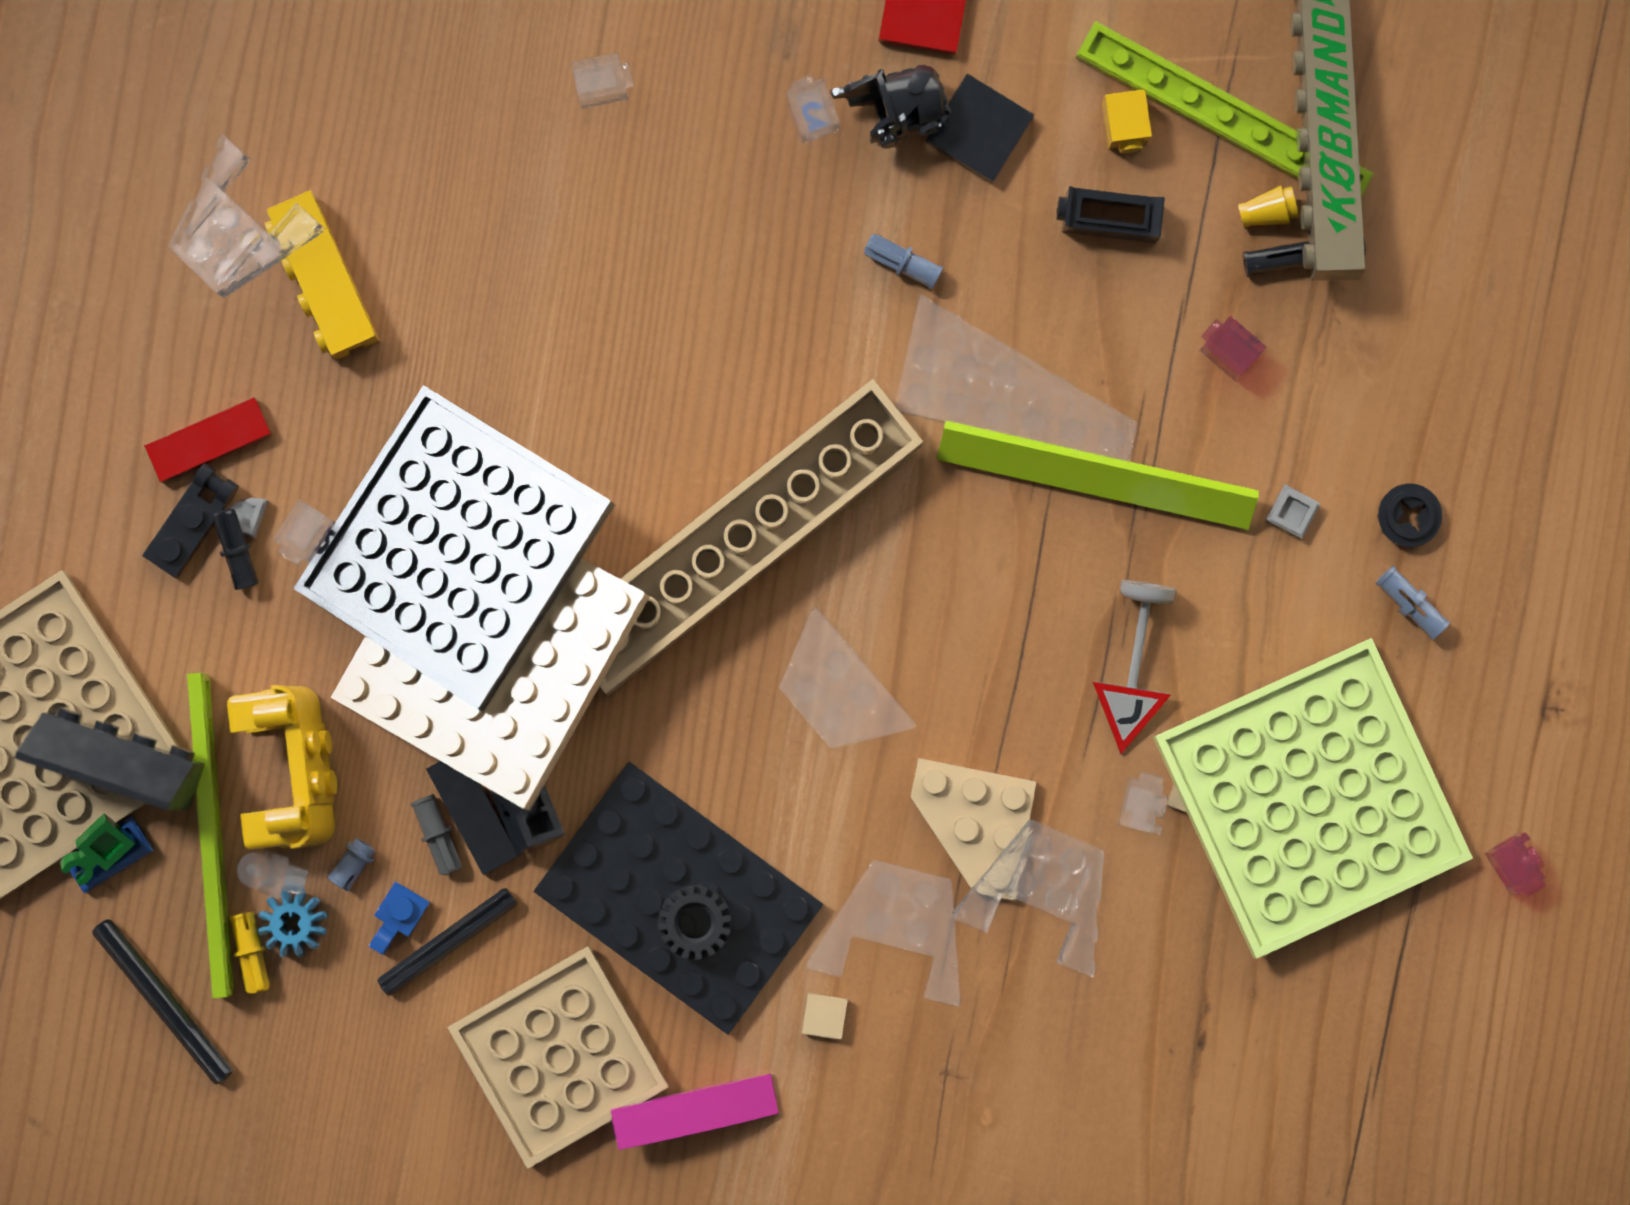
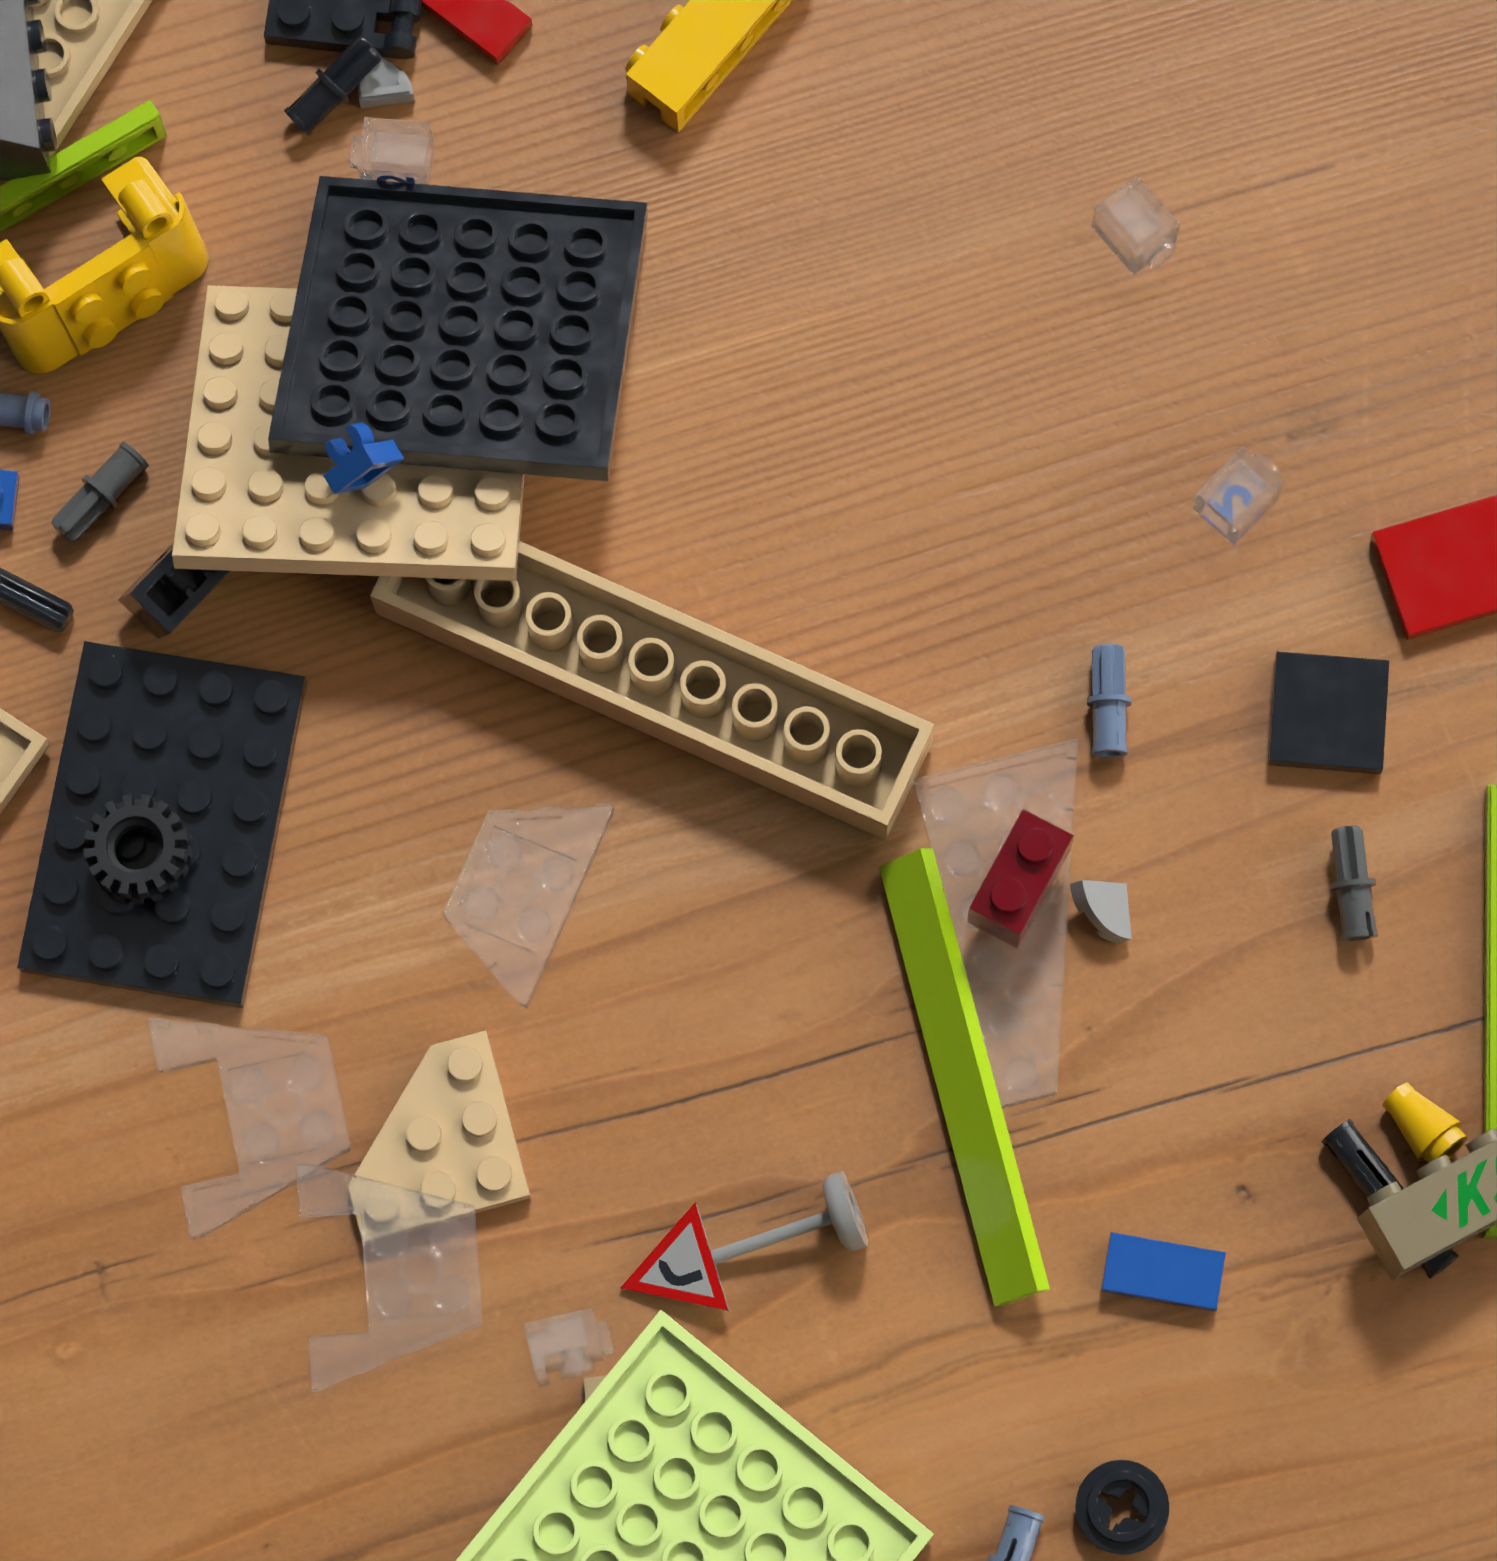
camera: 75 degrees right, 10 degrees down
black tile [426,761,517,875] -> none
tan tile [802,993,848,1040] -> none
black helmet [830,65,951,149] -> none
black window [1056,186,1165,243] -> none
yellow brick [1102,89,1152,153] -> none
clear pink brick [1200,315,1266,382] -> none
light grey tile [1265,485,1320,539] -> none
none -> blue tile [323,422,404,495]
none -> dark red brick [967,809,1074,949]
none -> light grey tile [1070,880,1132,943]
none -> blue tile [1101,1232,1226,1312]
none -> dark grey axle [1330,825,1378,941]

